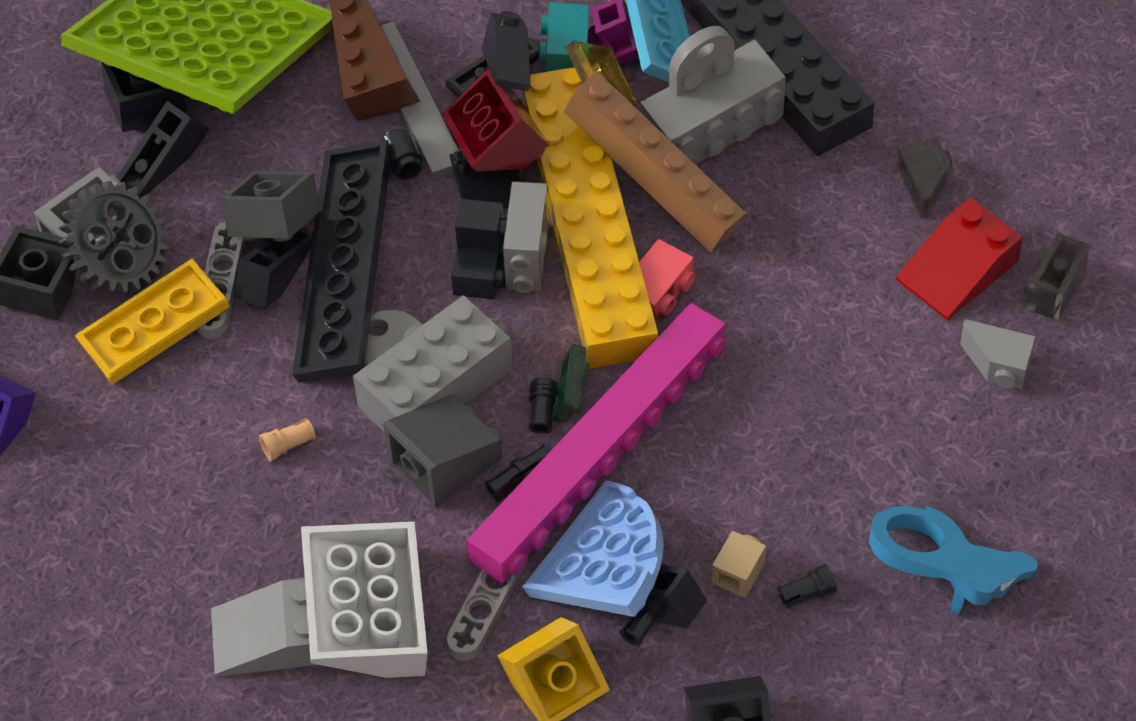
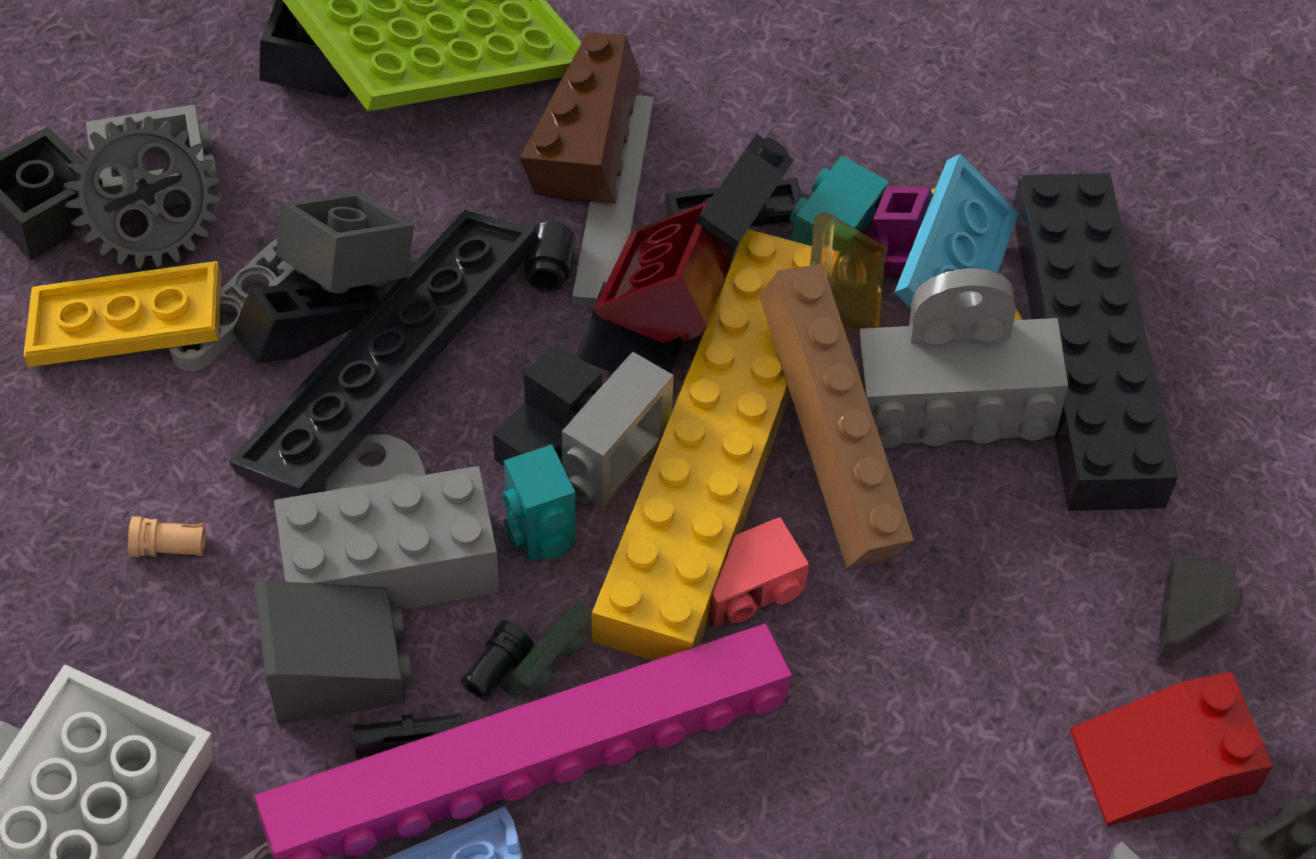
camera: 25 degrees right, 0 degrees up
black slope [116,101,209,198] -> none
none -> teal brick [502,444,576,561]

